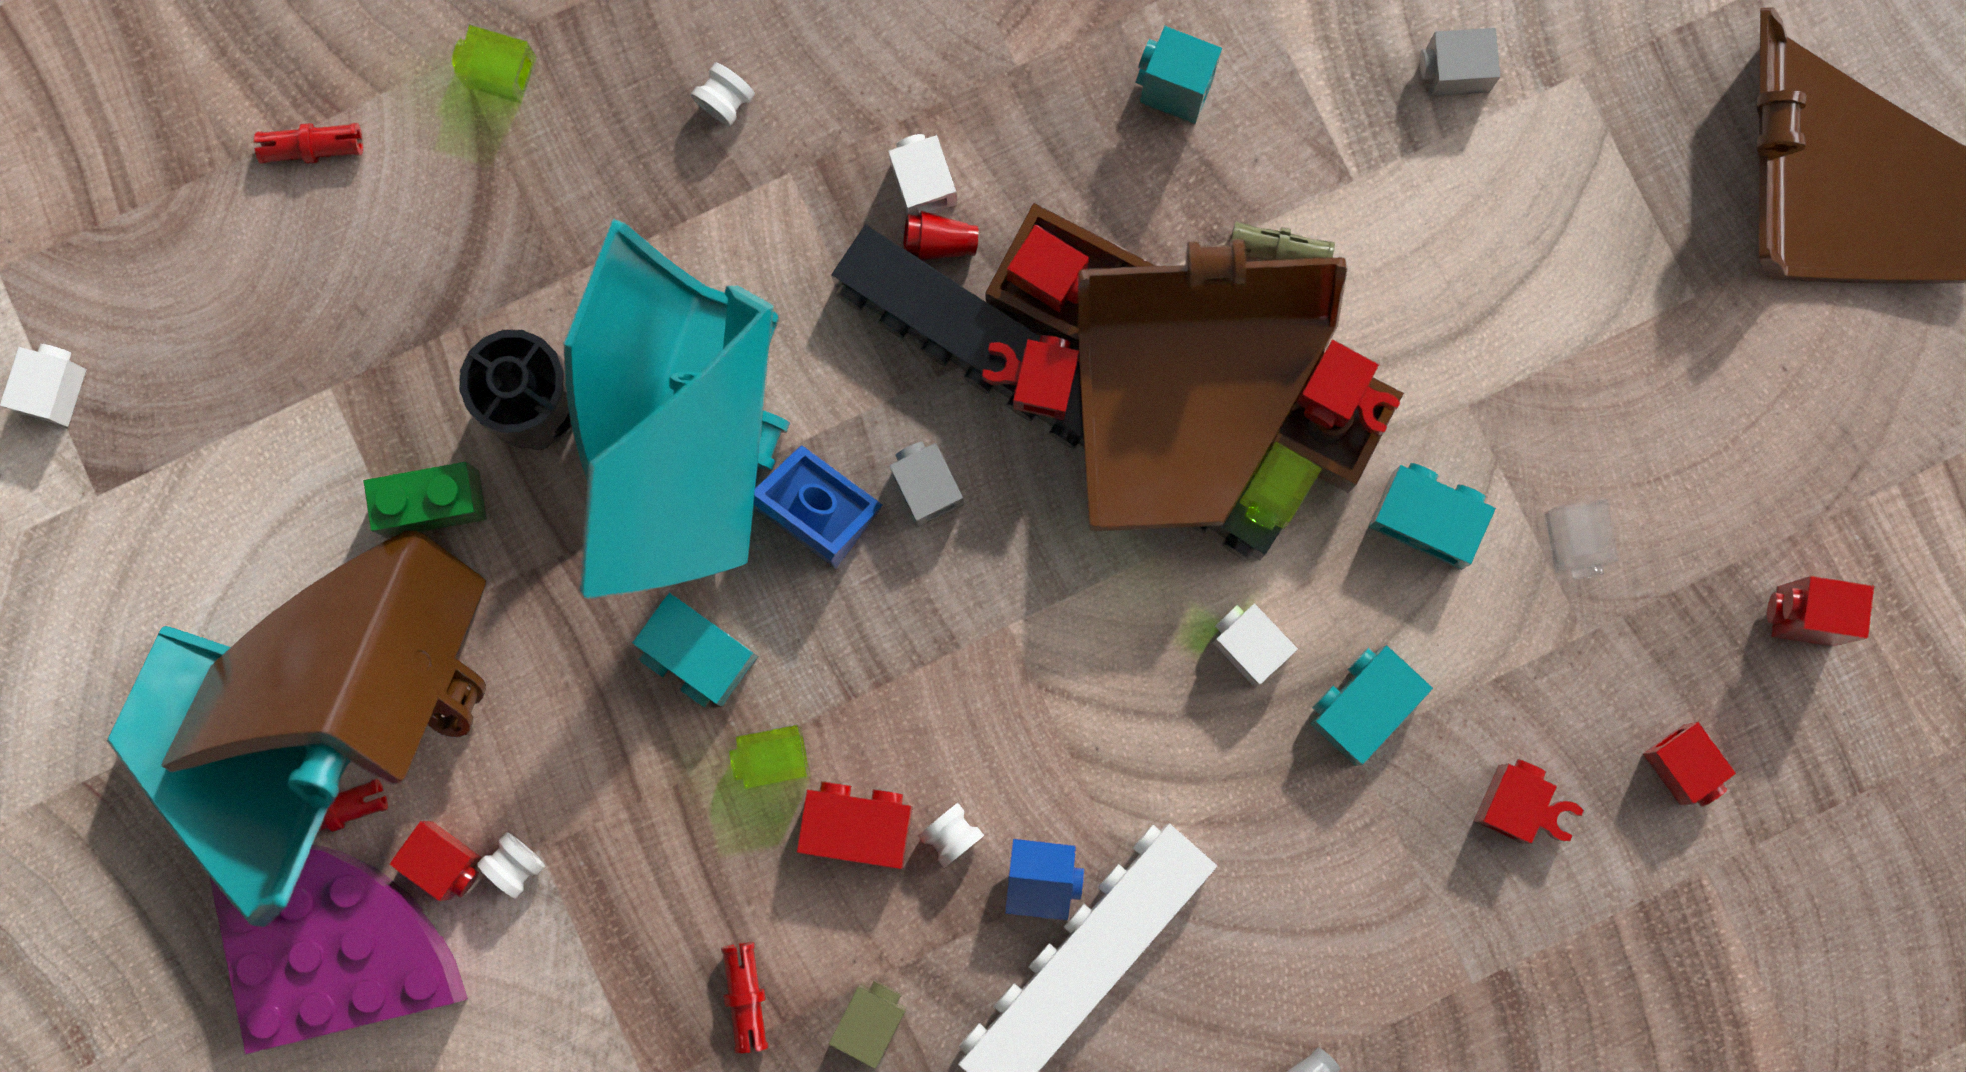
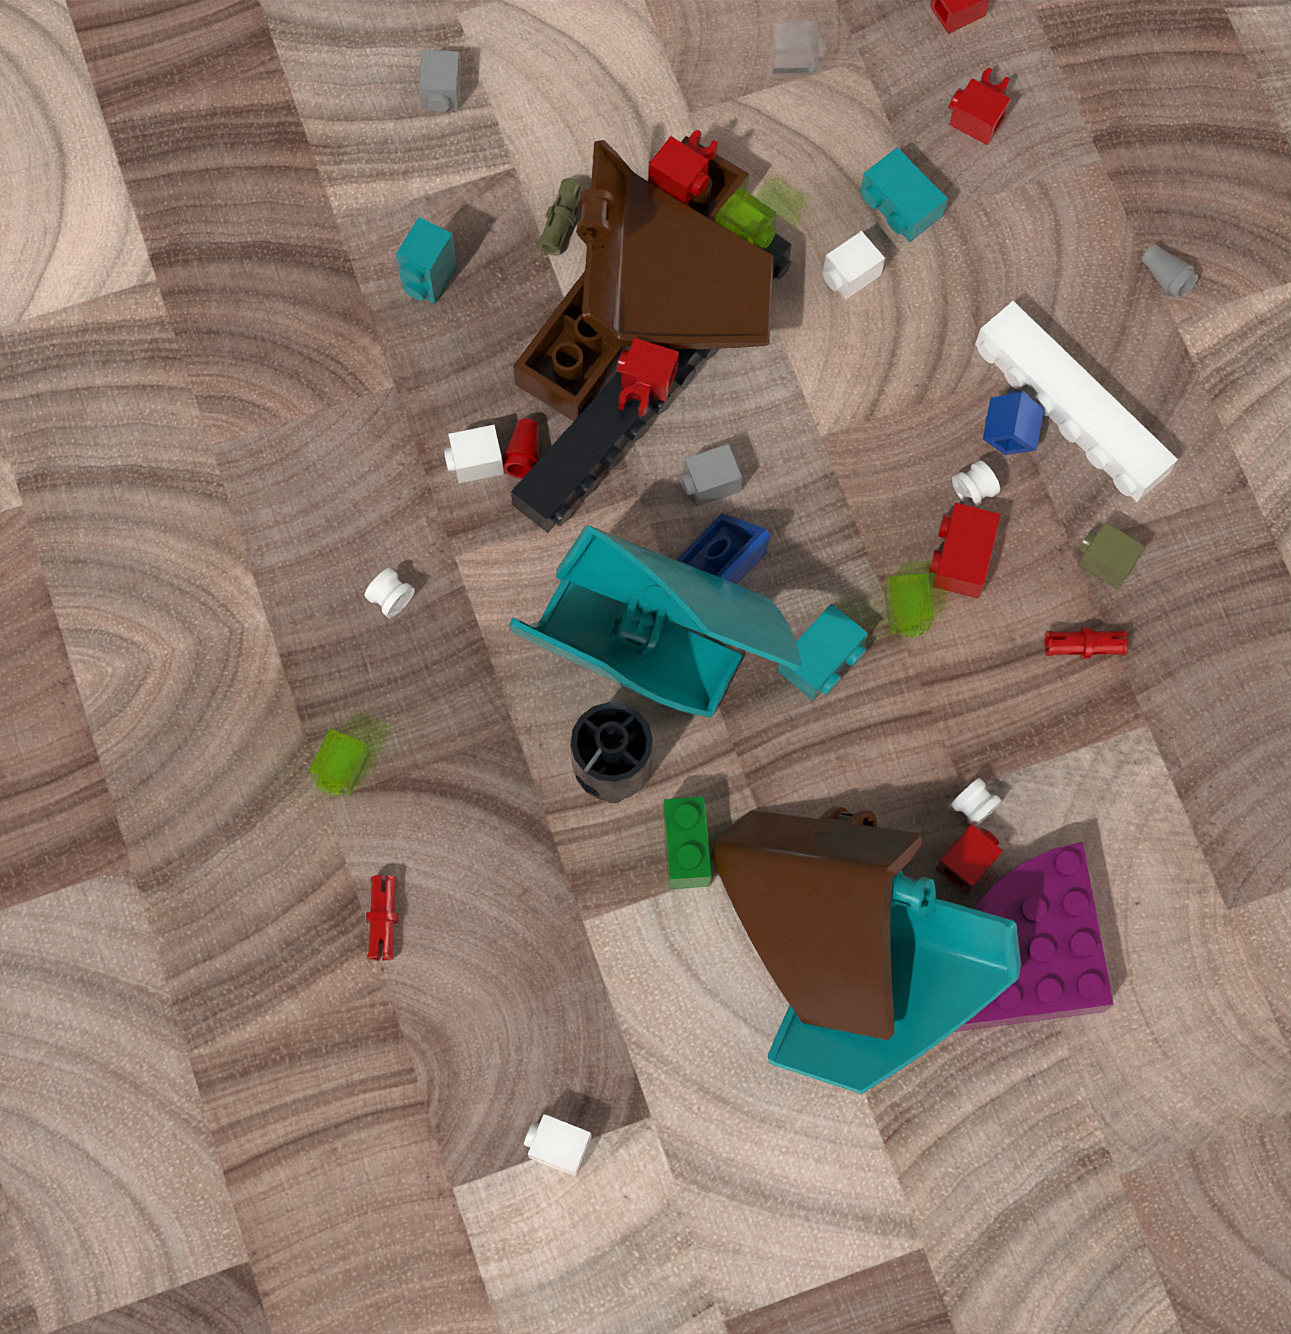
camera: 90 degrees left, 10 degrees down
red brick [1007,225,1089,313] -> none
teal brick [1368,463,1496,570] -> none

